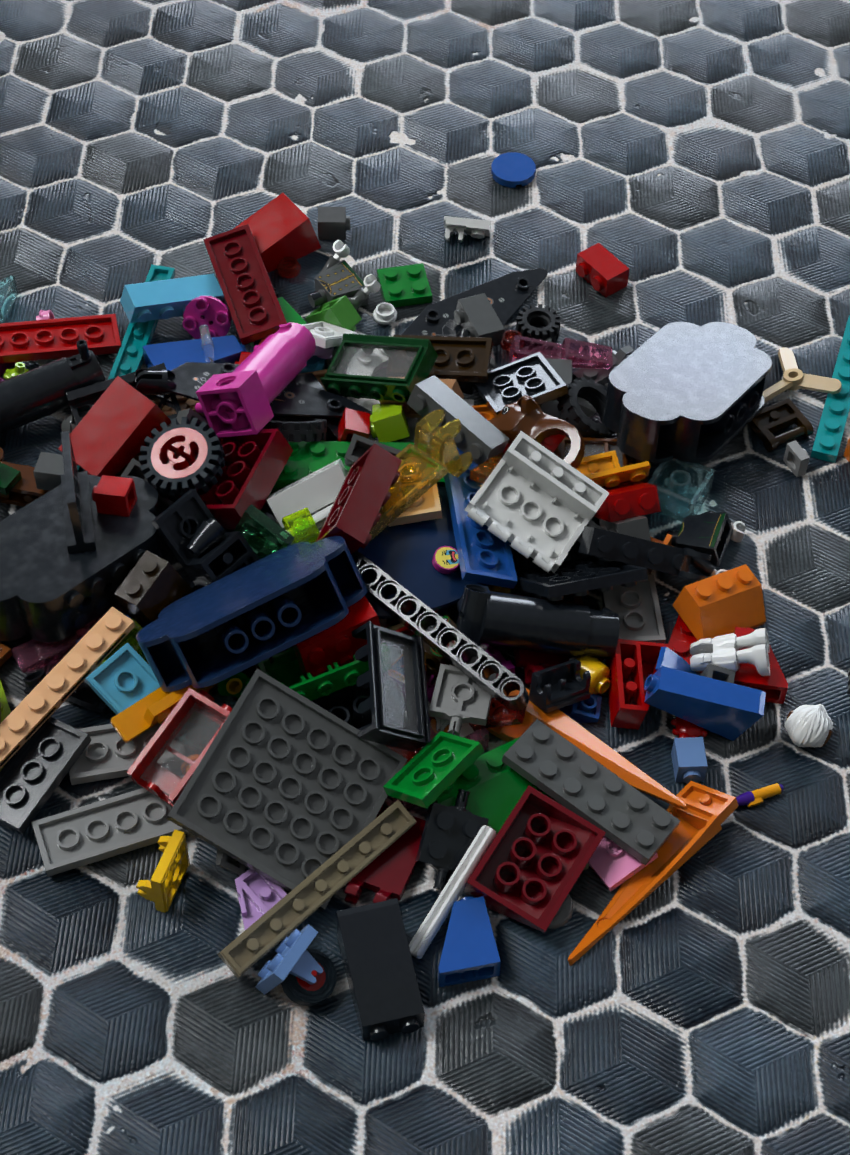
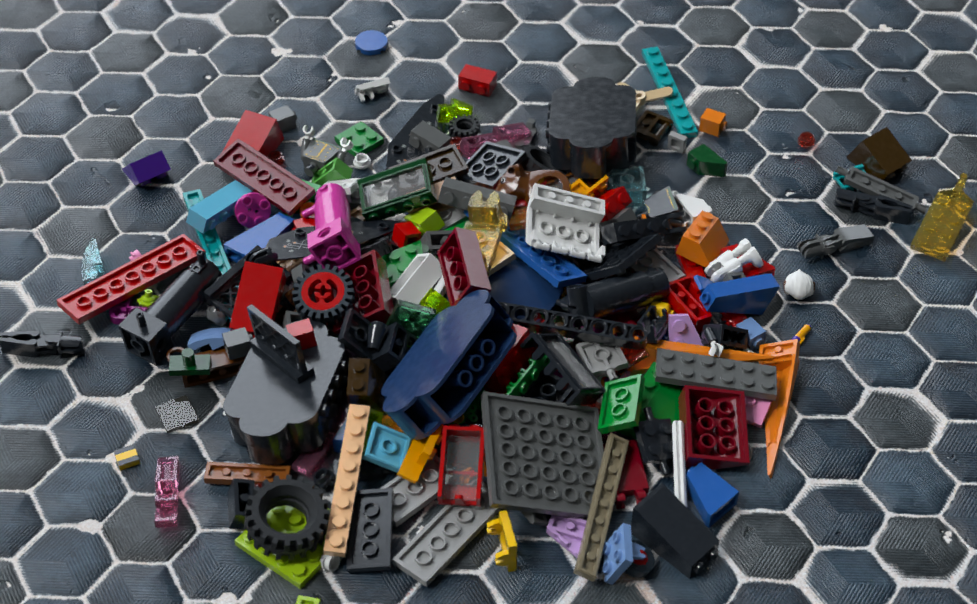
camera: 30 degrees left, 5 degrees down
clear piece [199,324,214,363] -> none
tile [432,546,459,574] -> none
none -> dark purple slope [122,150,171,186]
none -> medium blue slope [187,328,230,351]
none -> clear neon green slope [436,98,473,123]
none -> lavender wing [668,314,704,346]
none -> white slope [675,193,713,223]
none -> dark green slope [687,144,728,177]
none -> black torso [699,324,755,363]

